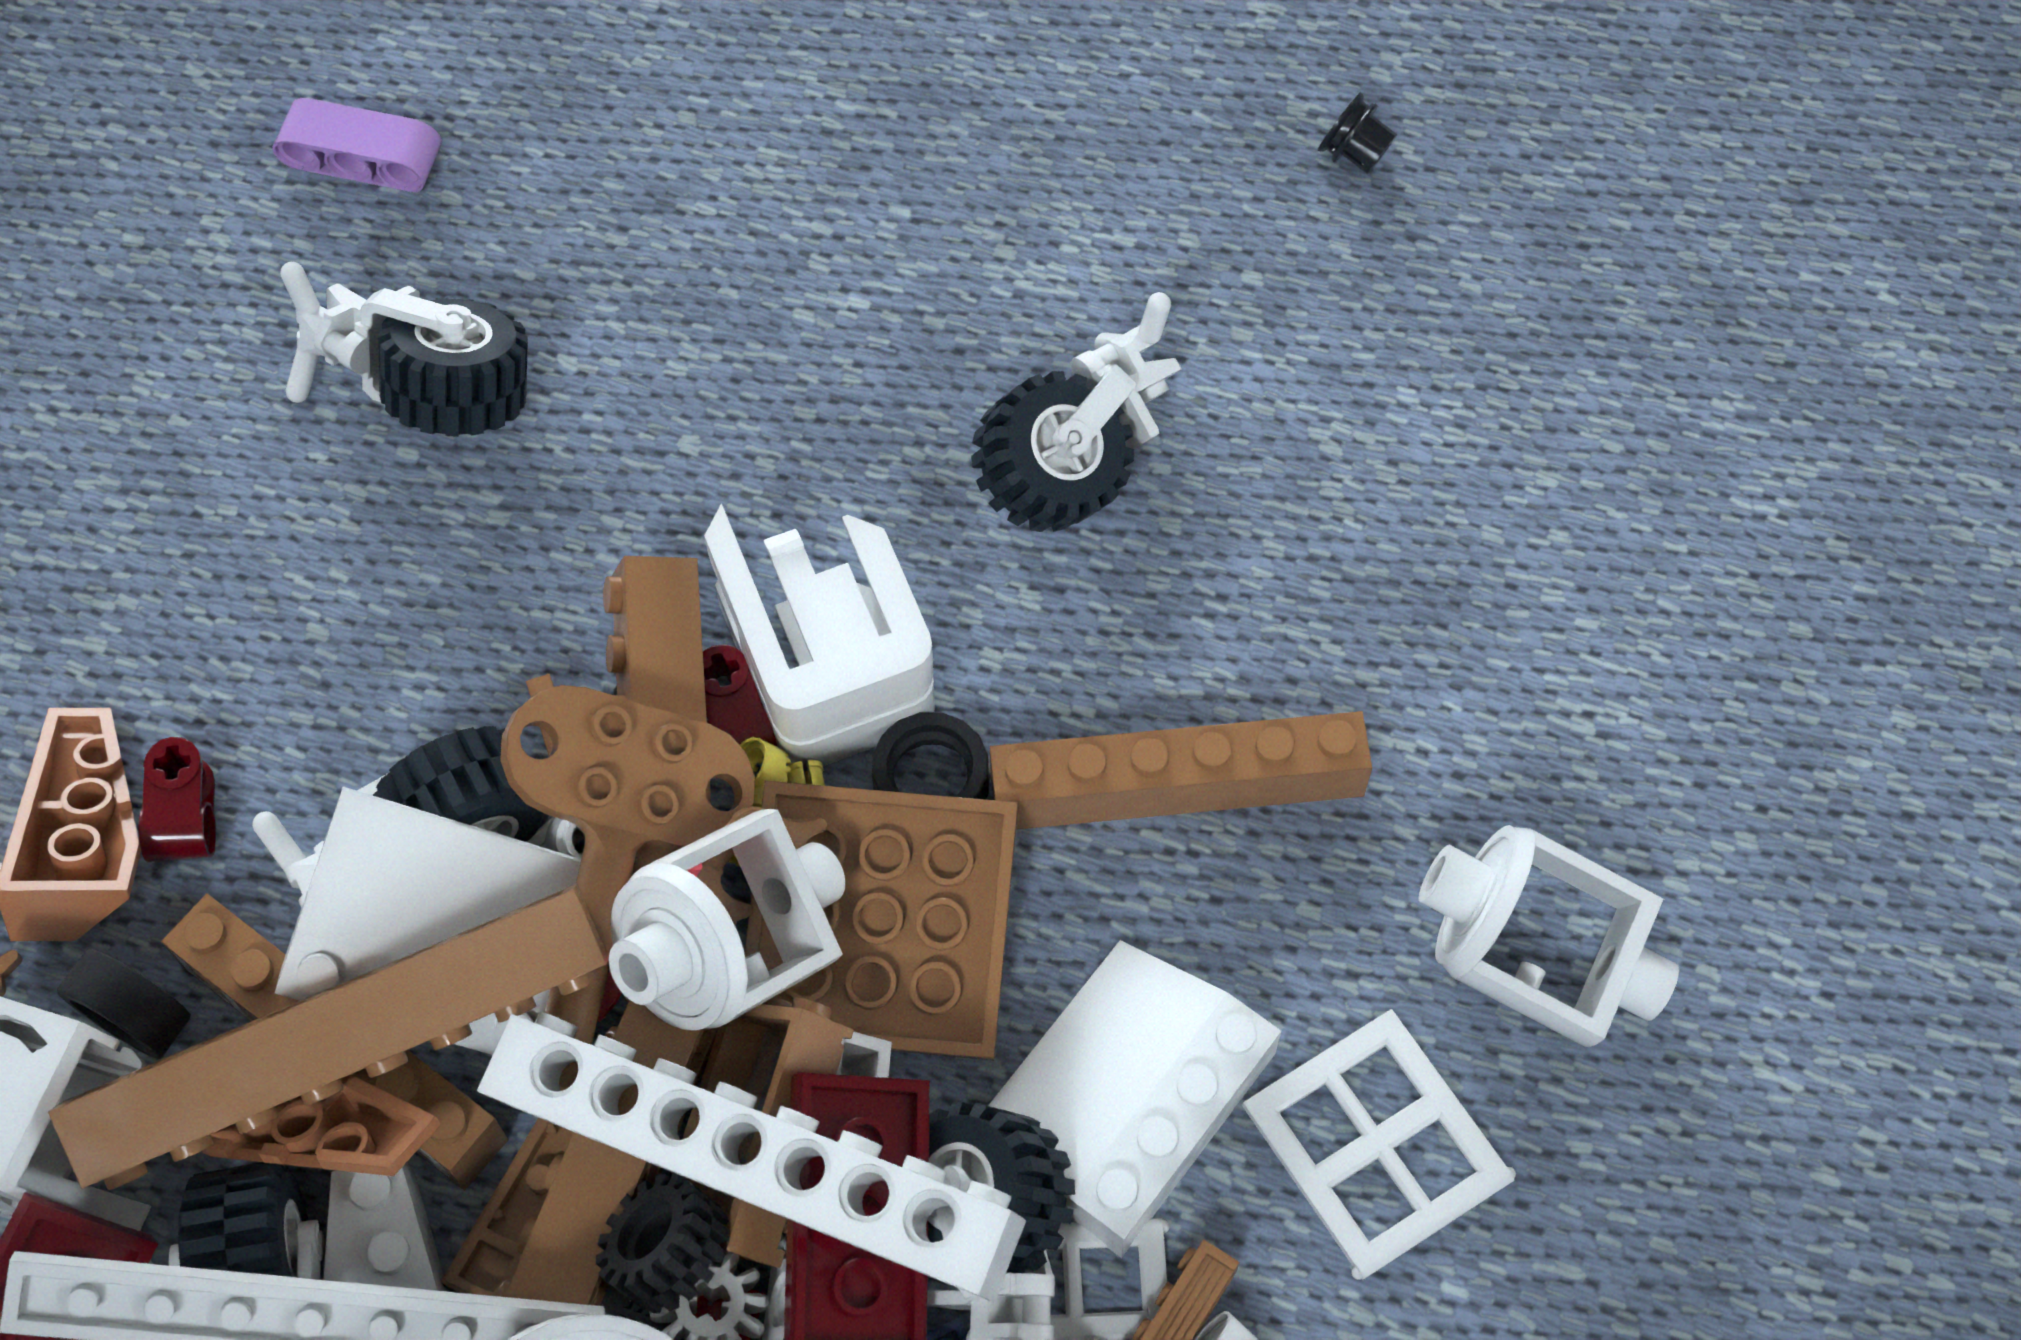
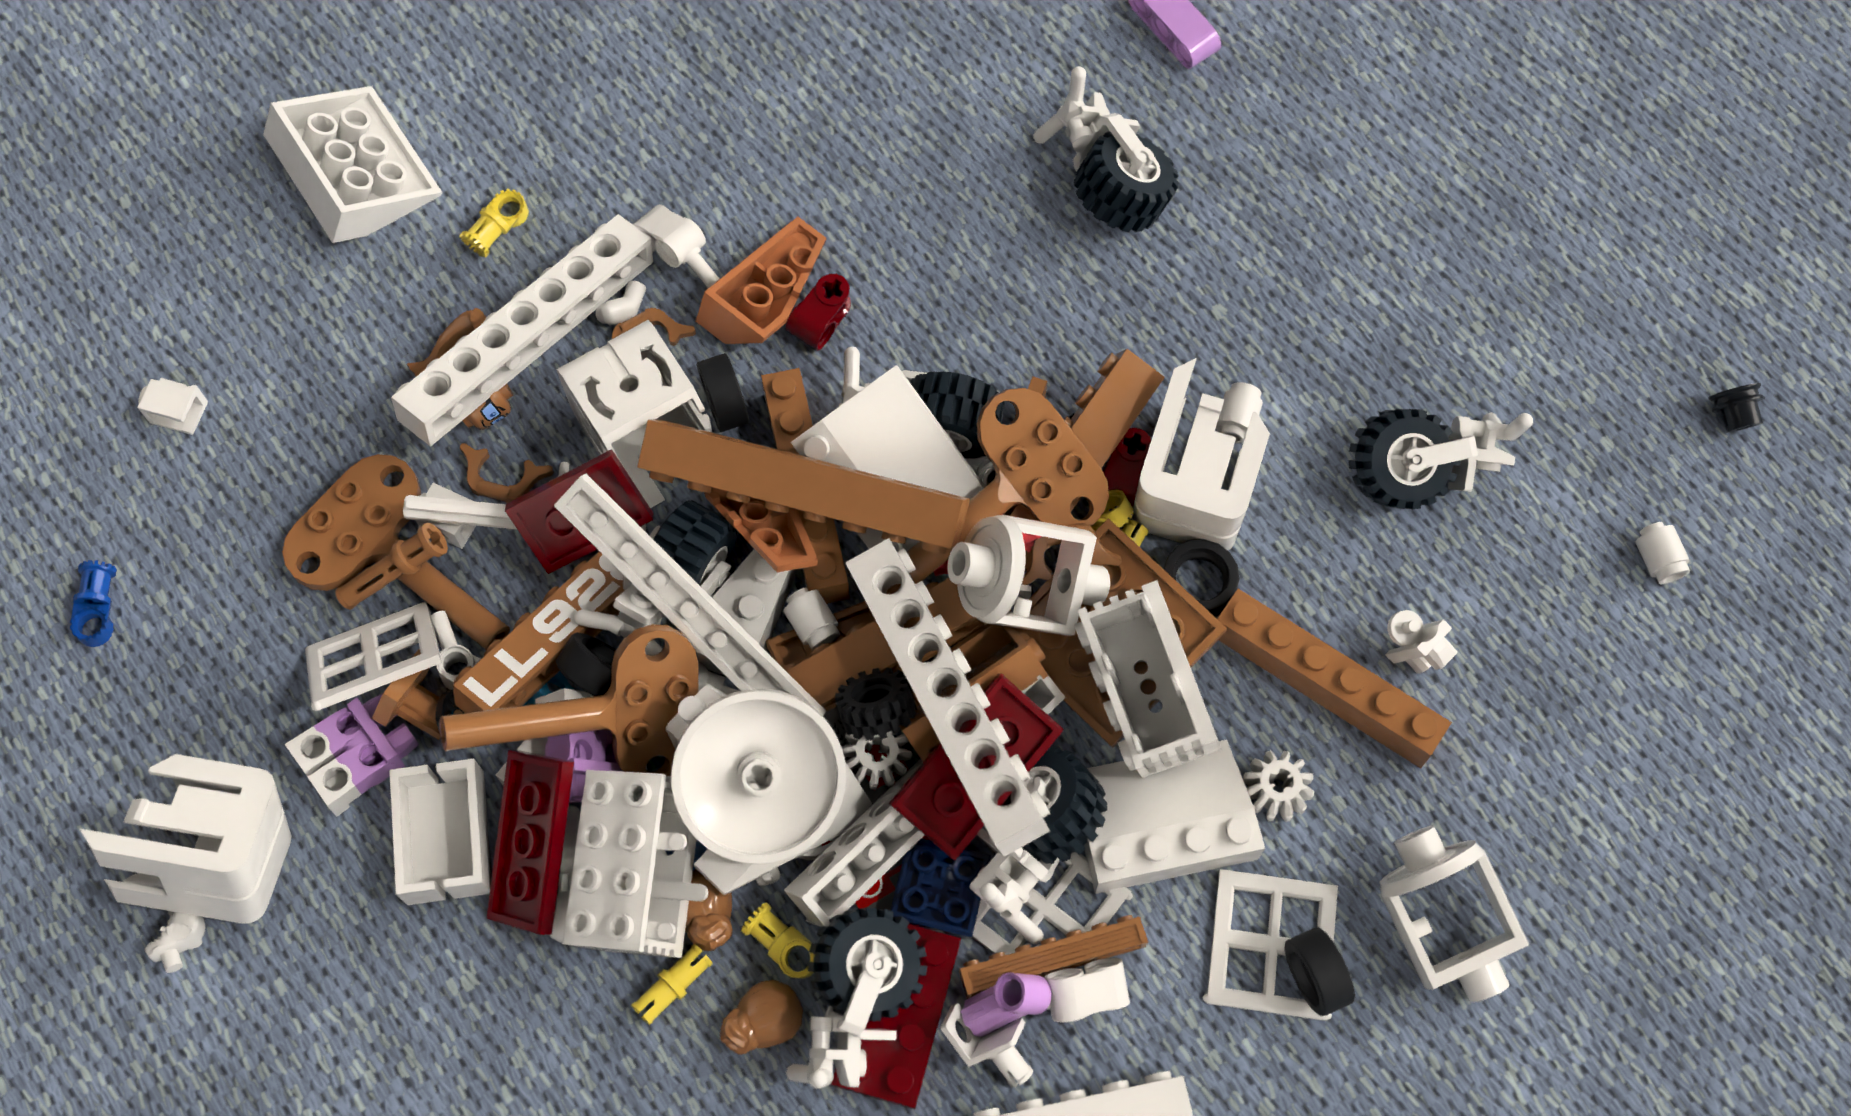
camera: 40 degrees right, 5 degrees up
none -> white brick [783,588,840,651]
none -> white piece [1074,580,1221,778]
none -> white brick [1215,382,1263,443]
none -> white gear [1243,750,1314,822]
none -> black tyre [1284,927,1355,1016]
none -> white hips [1385,610,1457,674]
none -> white brick [1635,522,1690,584]

